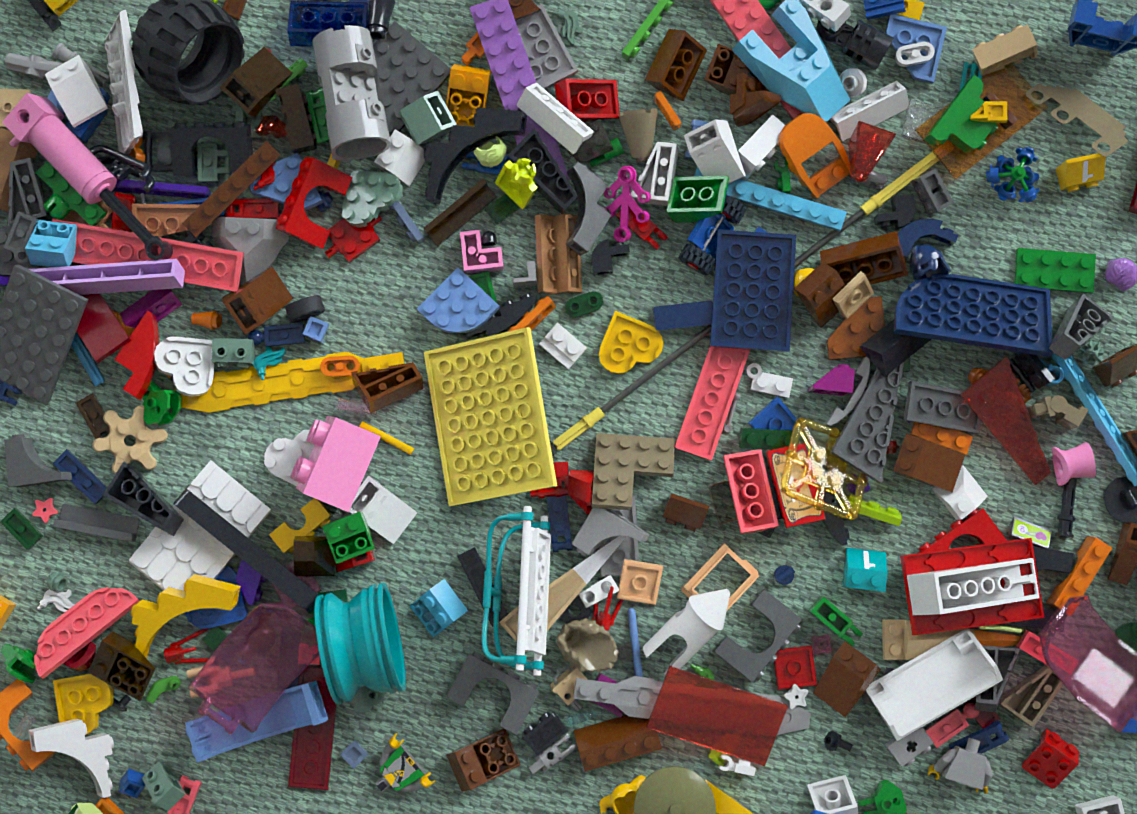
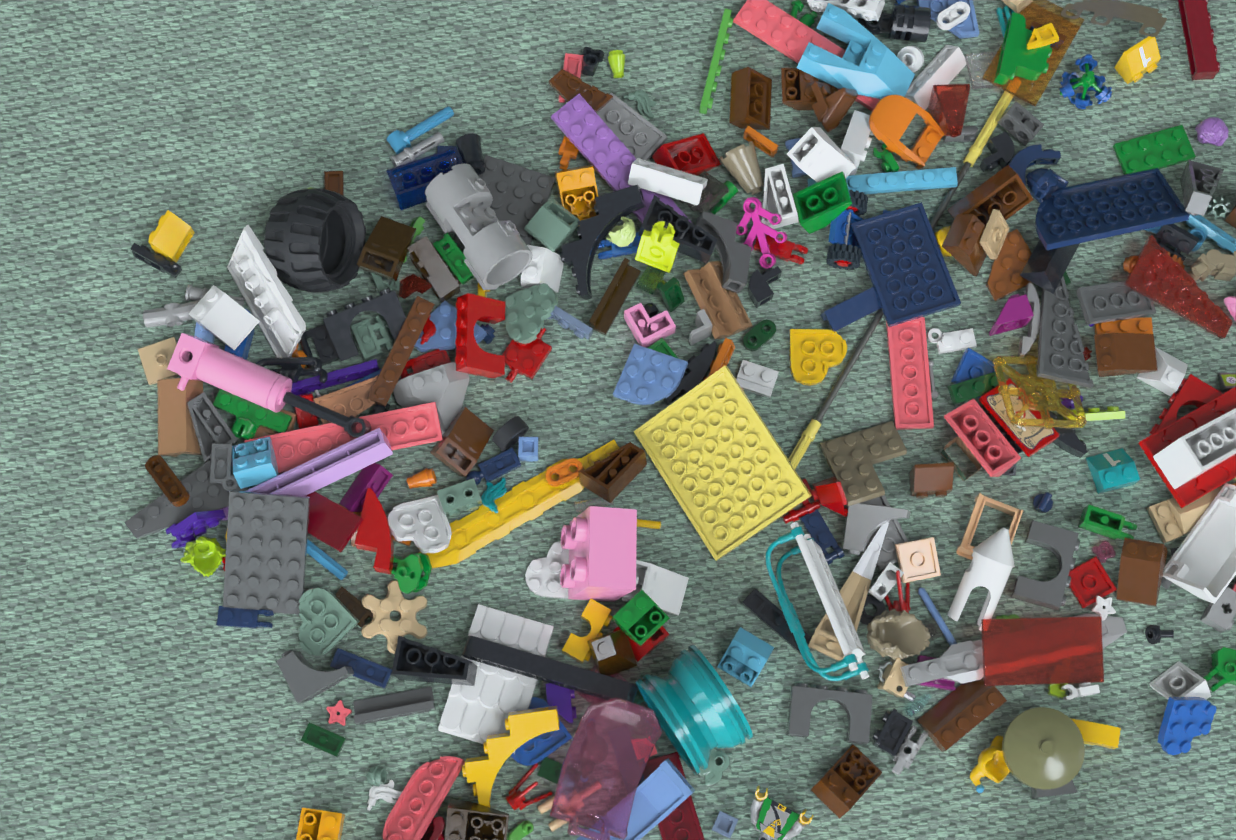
camera: 25 degrees left, 10 degrees down
none -> sand green plate [299,587,360,656]
none -> dark green tile [657,277,685,312]

